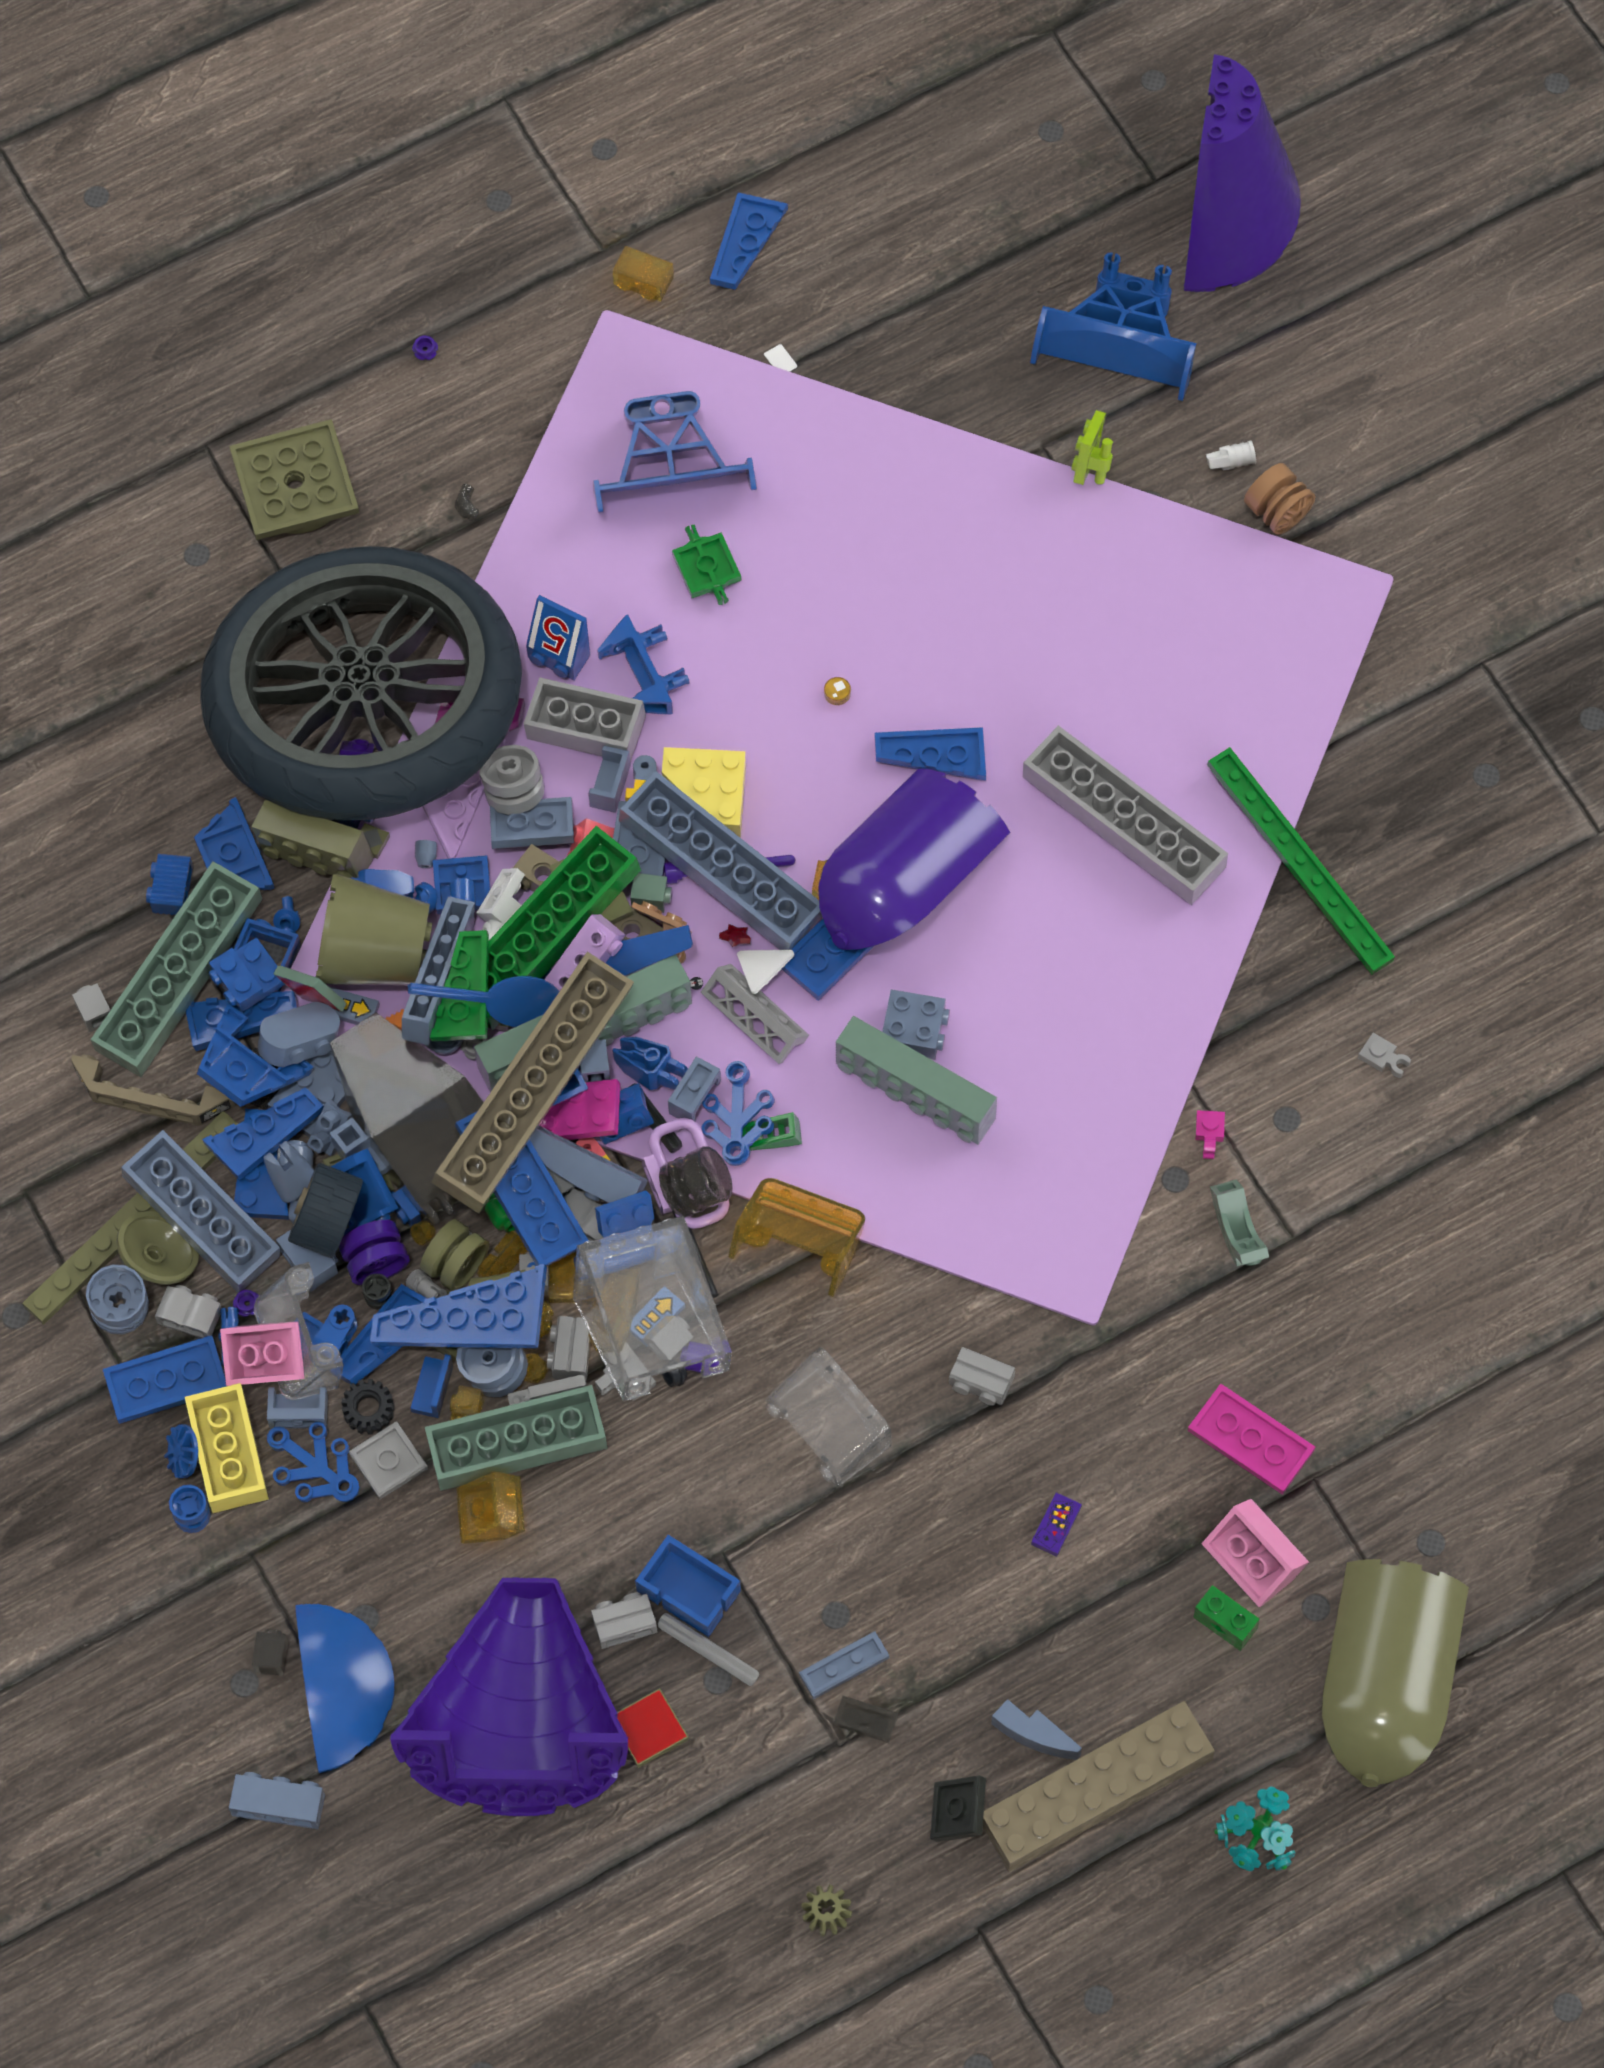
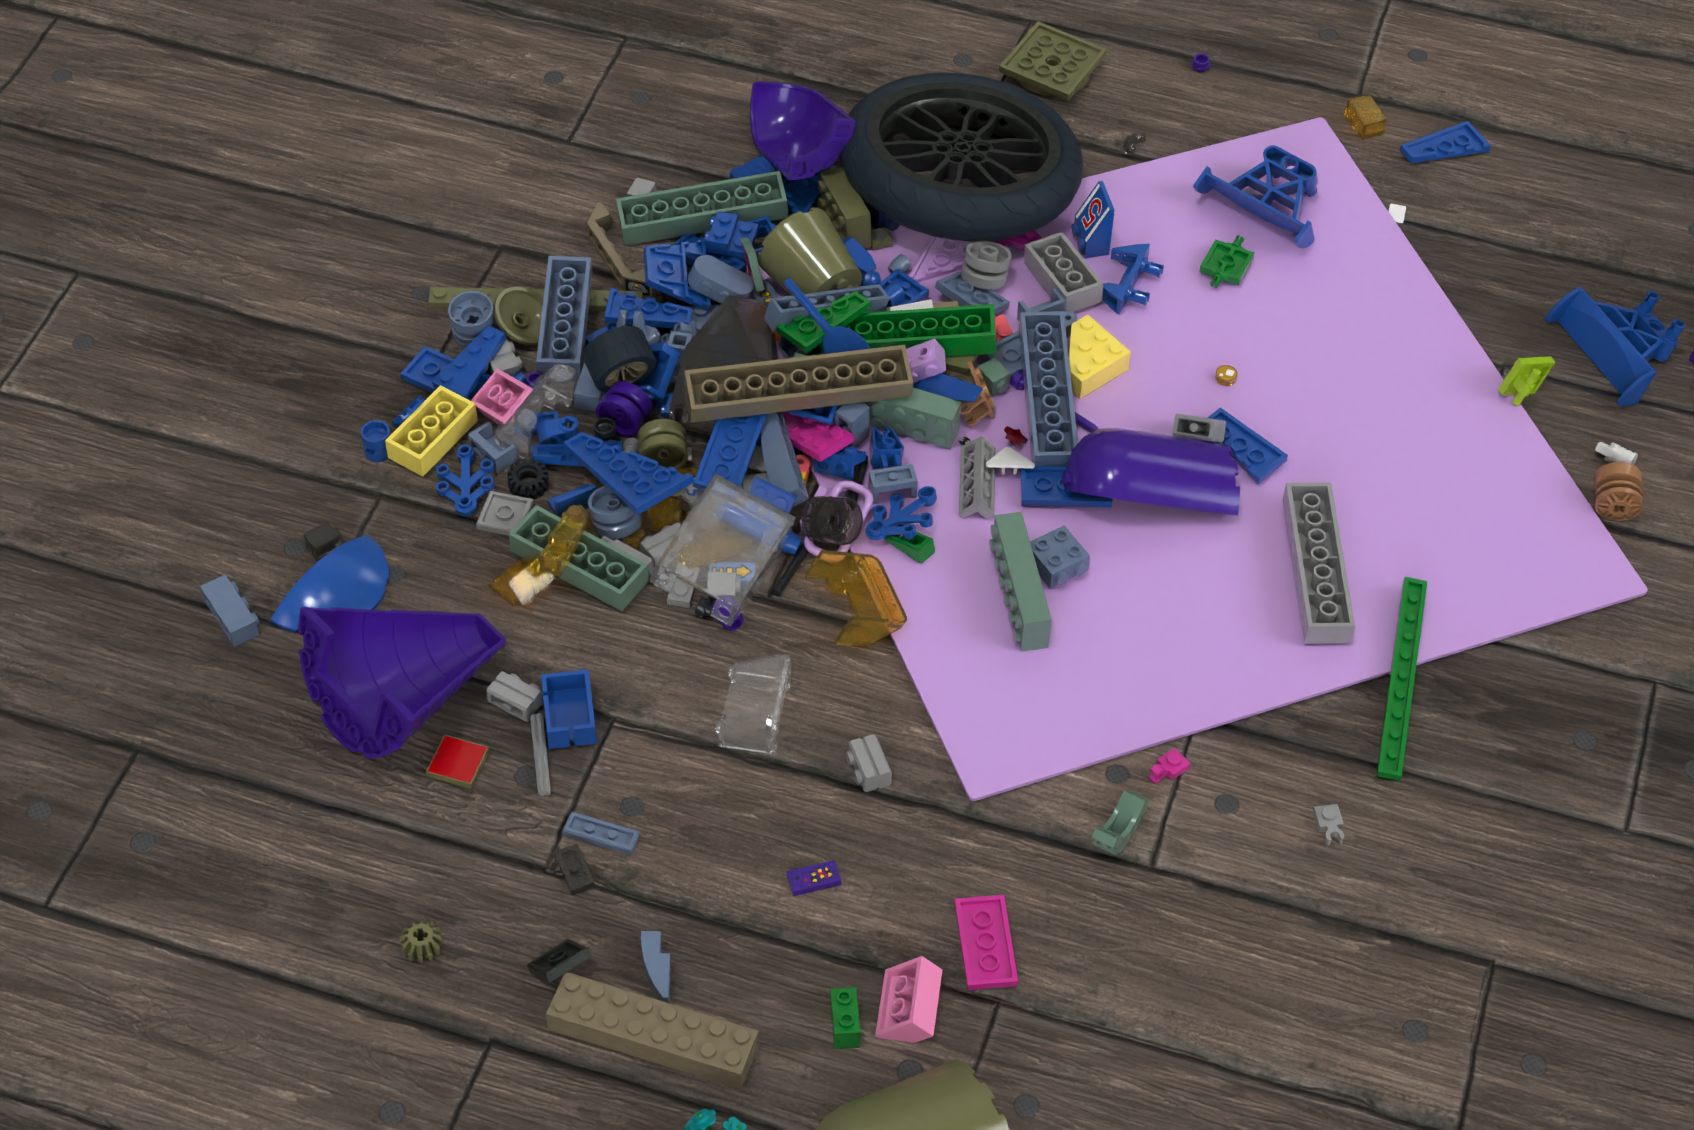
camera: 45 degrees right, 15 degrees down
none -> blue wing [432,325,506,400]
none -> clear yellow slope [538,514,587,577]
none -> dark purple panel [750,81,856,180]
none -> light grey brick [1172,413,1226,443]

